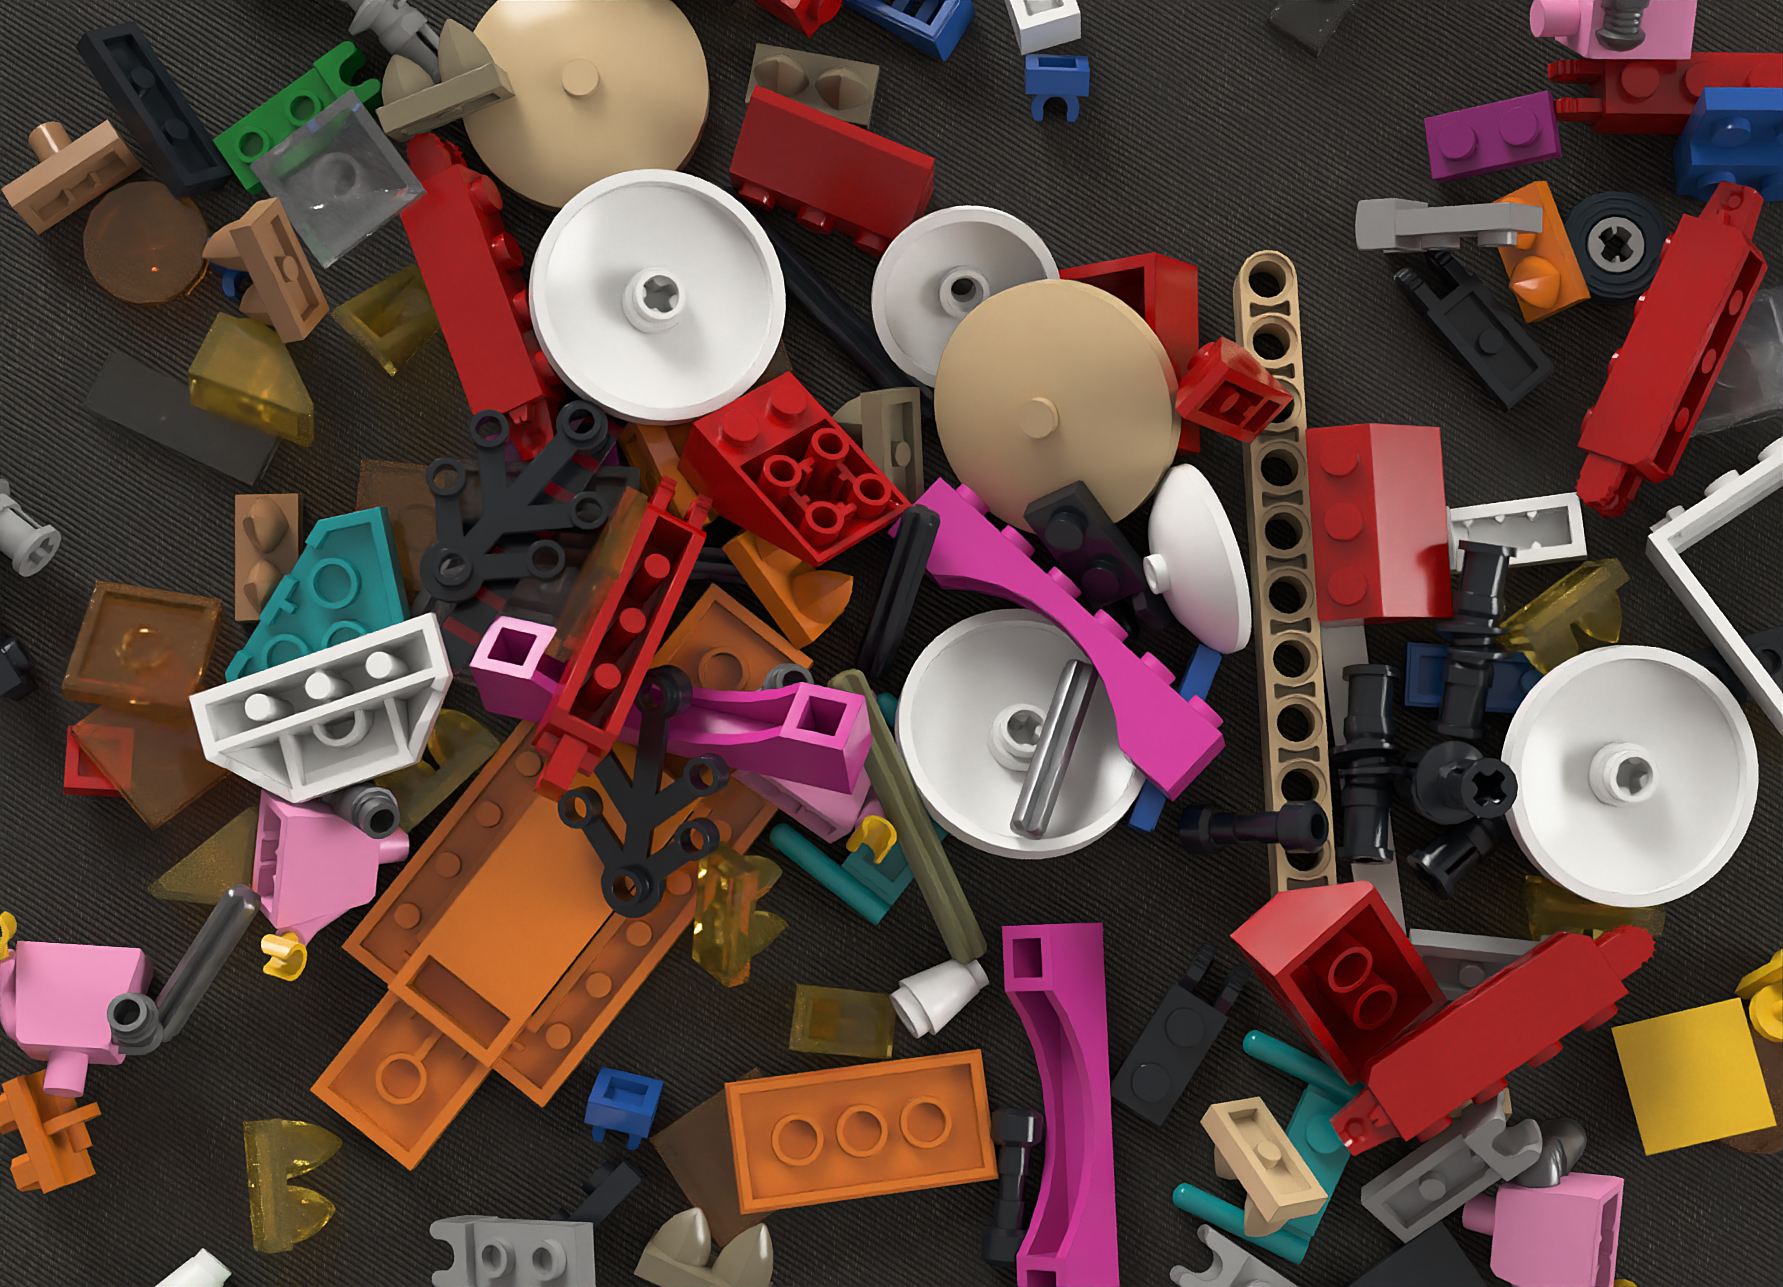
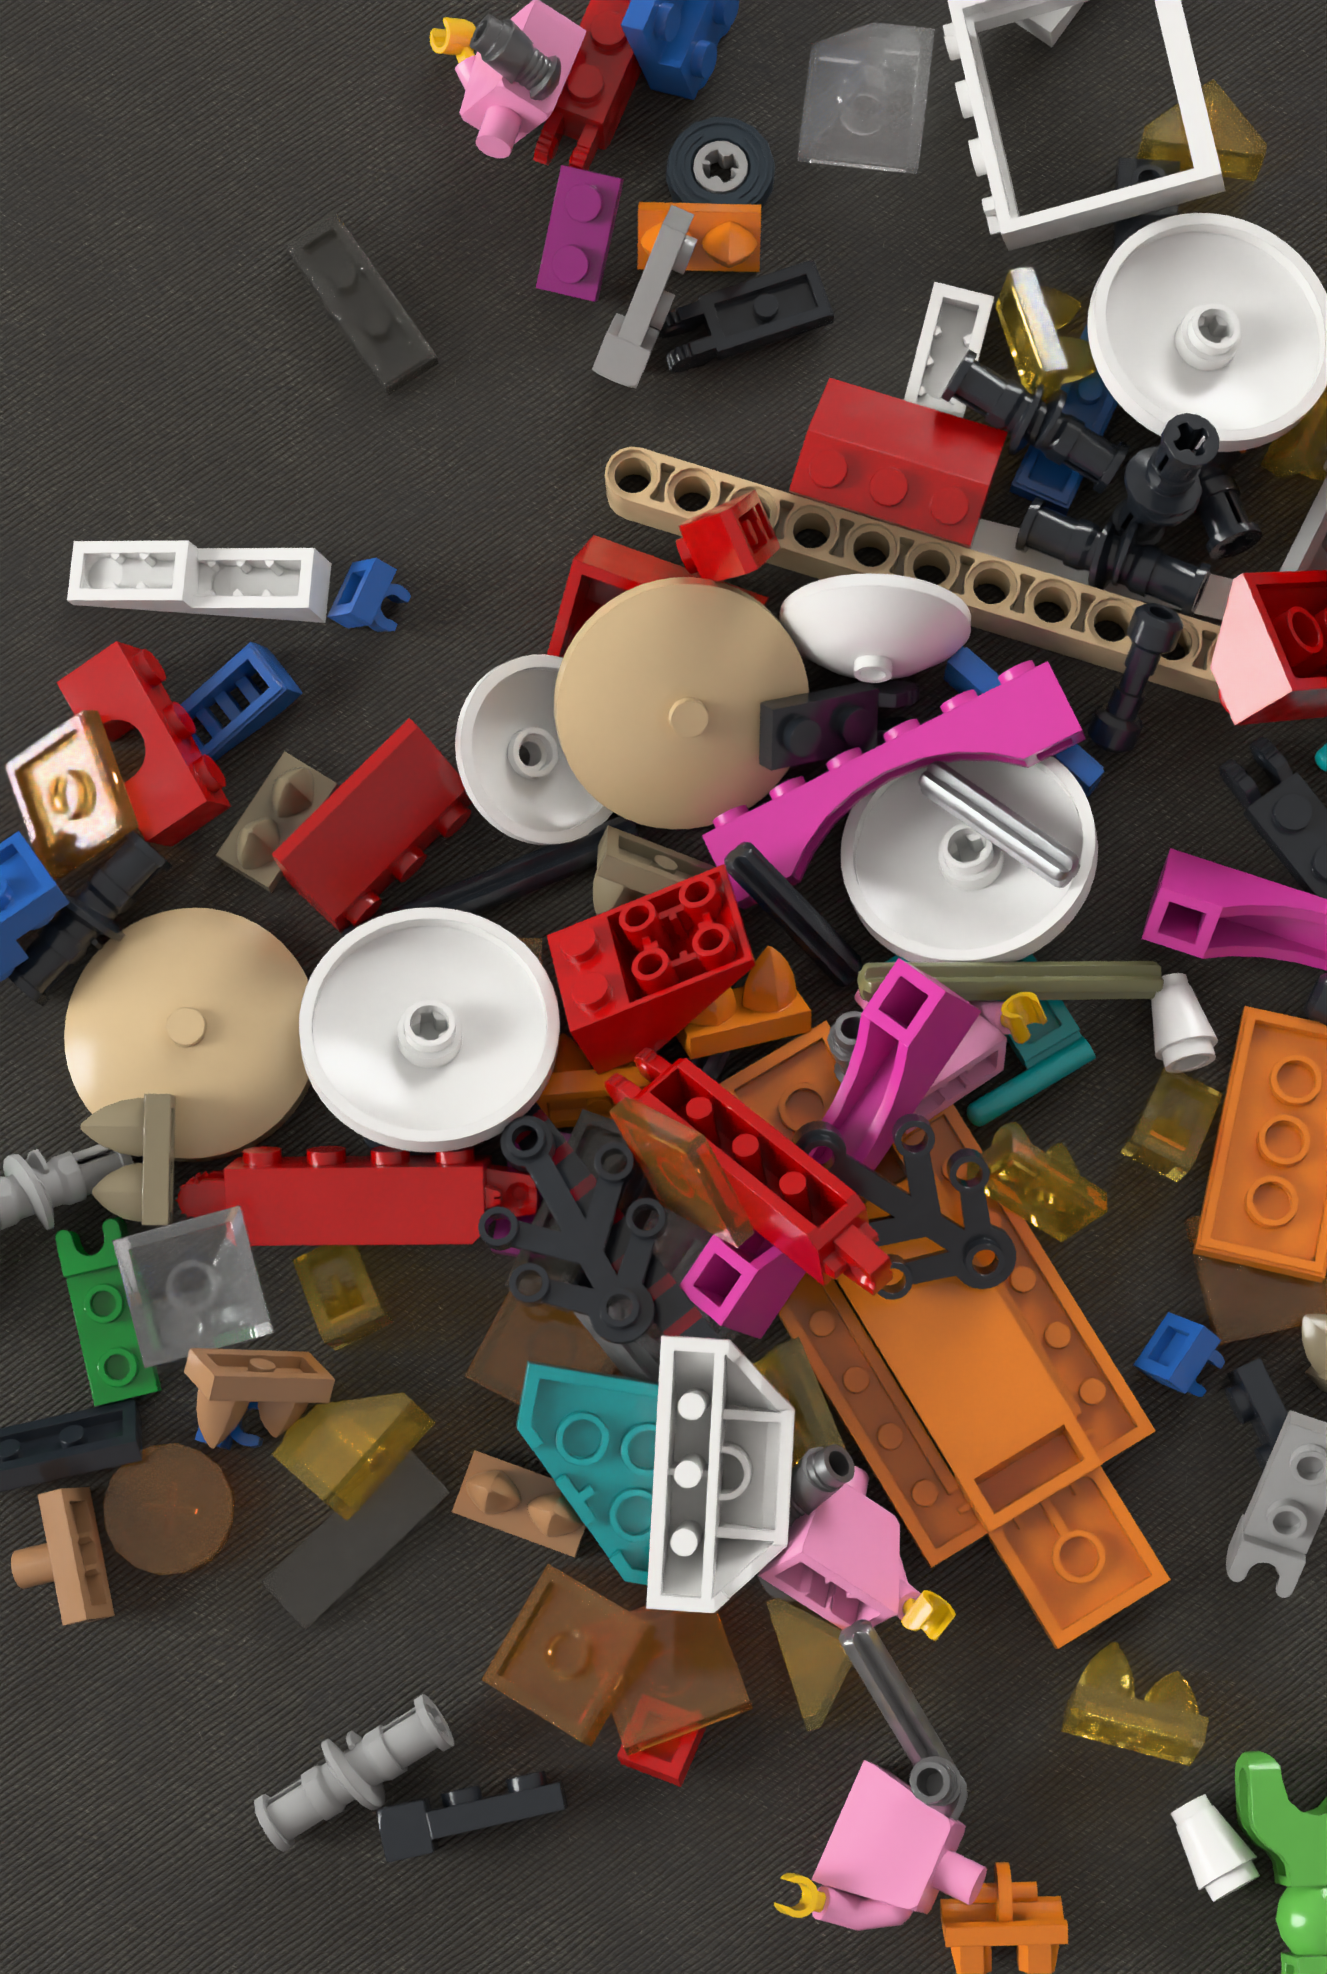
camera: 65 degrees left, 5 degrees down
red hinge [1574,181,1768,519] -> none

